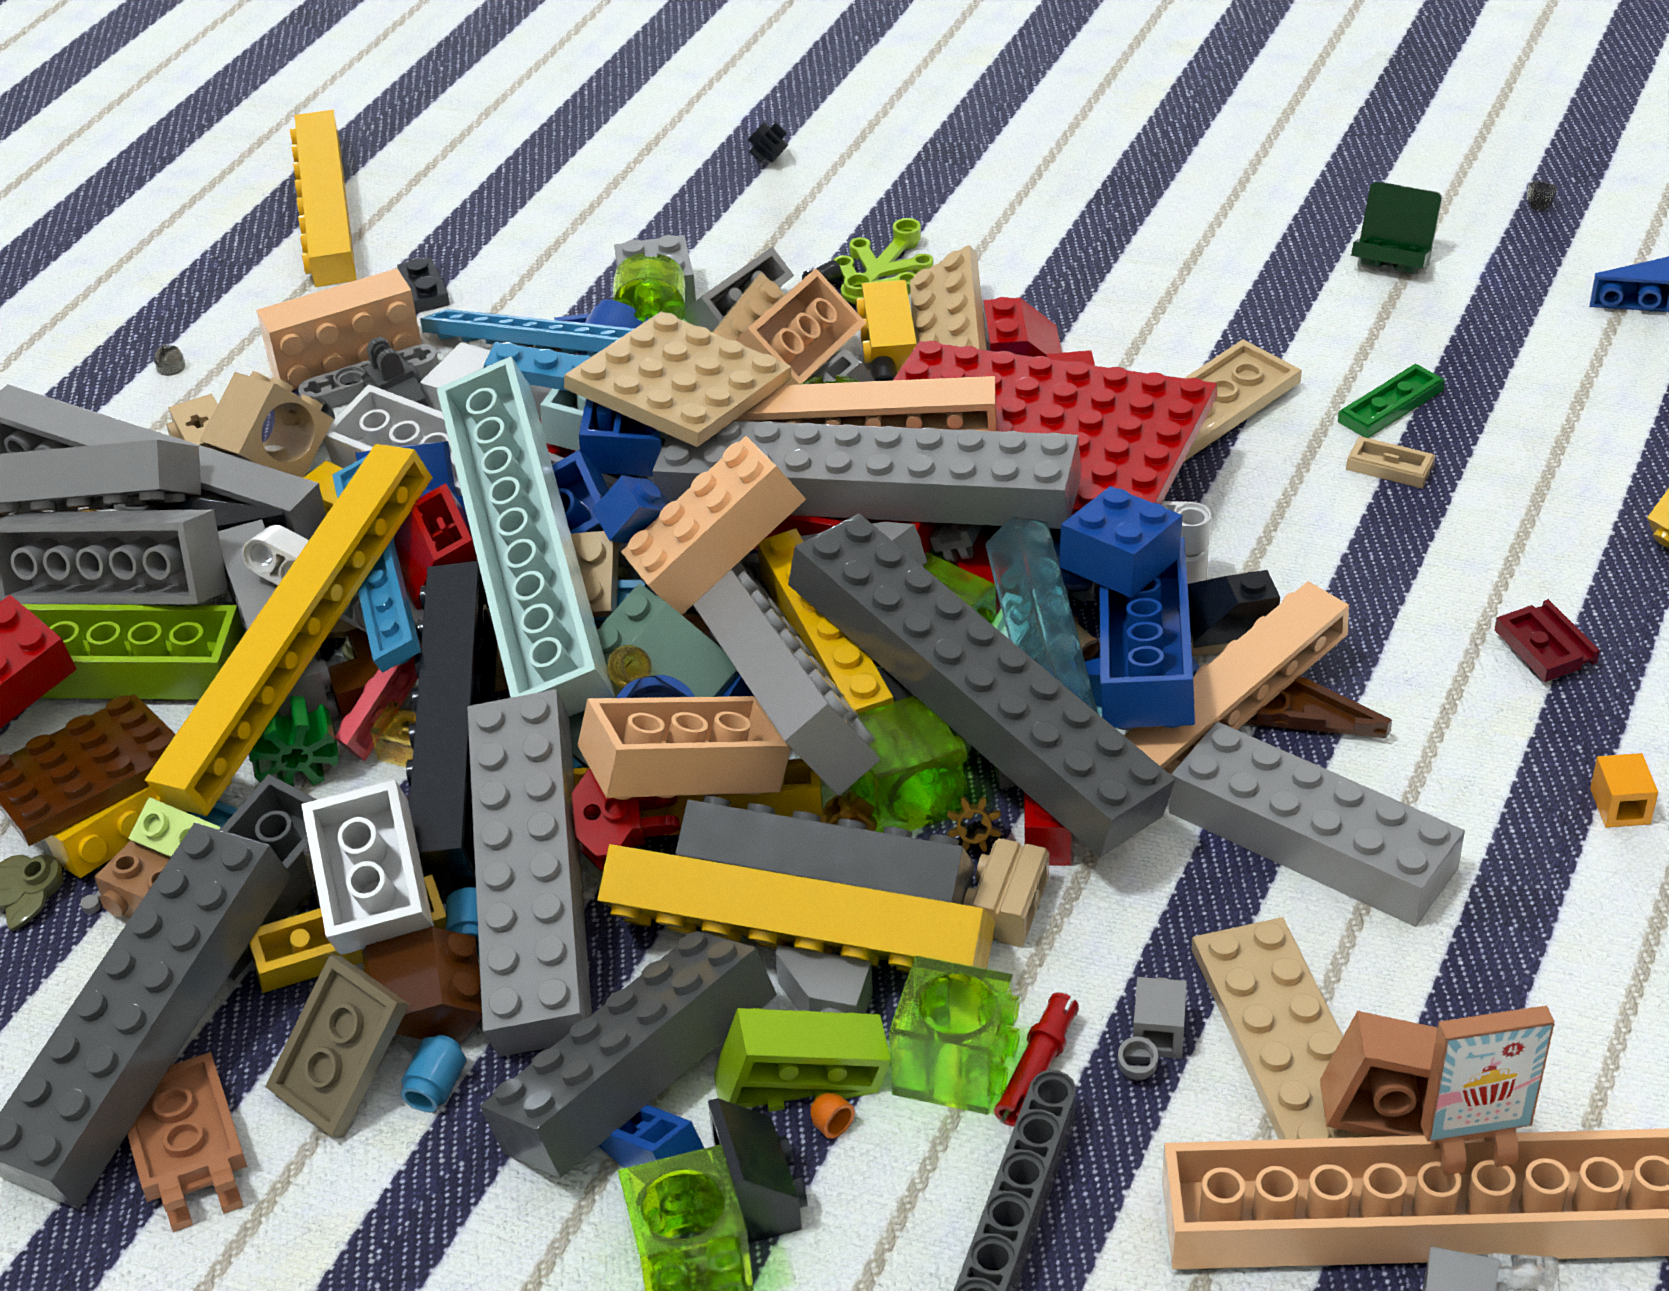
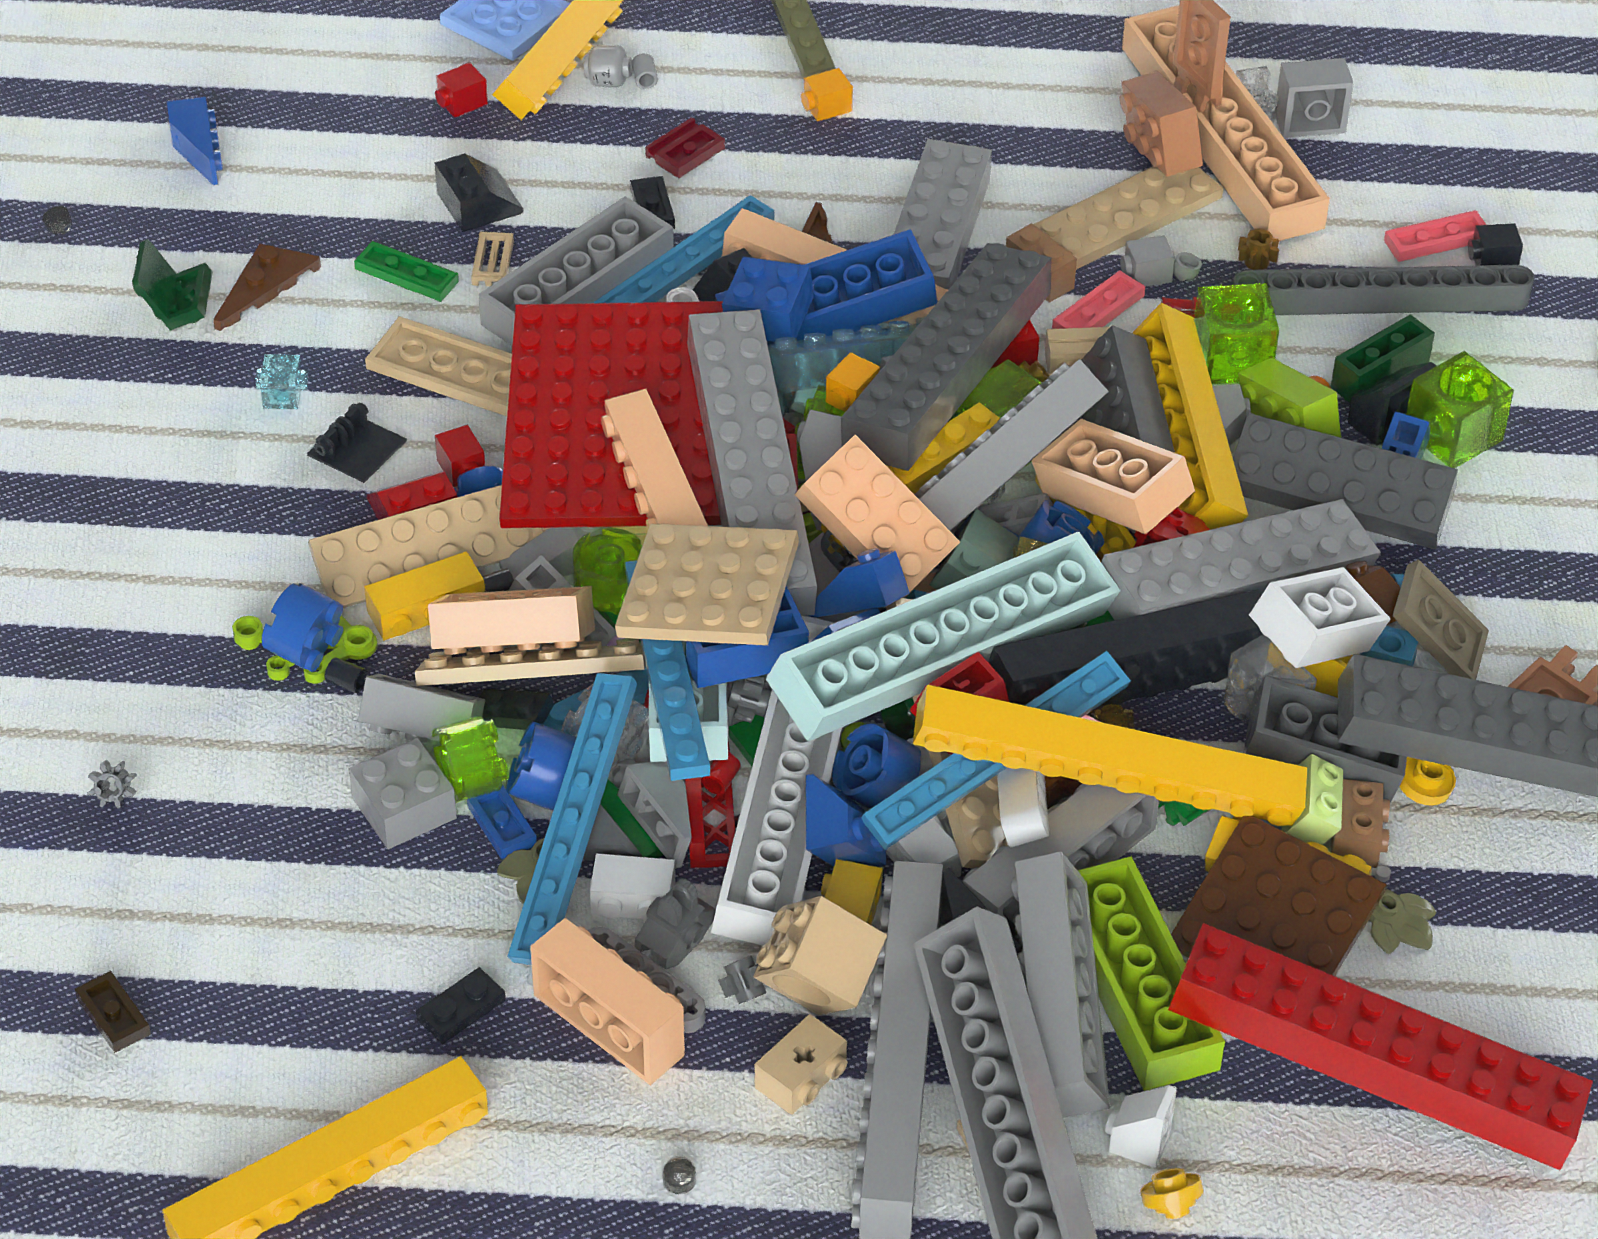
camera: 115 degrees left, 5 degrees up
none -> dark brown plate [75,971,151,1053]
none -> reddish brown wing [213,243,321,331]
none -> clear light blue brick [256,354,308,410]
none -> blue brick [262,583,343,672]
none -> black hinge [307,402,407,483]
none -> black slope [434,153,524,232]
none -> light grey brick [478,196,674,346]
none -> dark azure plate [593,195,774,303]
none -> black plate [630,176,675,229]
none -> light orange brick [826,352,880,412]
none -> medium nougat brick [1006,223,1077,303]
none -> coral plate [1052,270,1145,329]
none -> pearl gold gear [1238,229,1279,270]
none -> dark green brick [1331,314,1435,403]

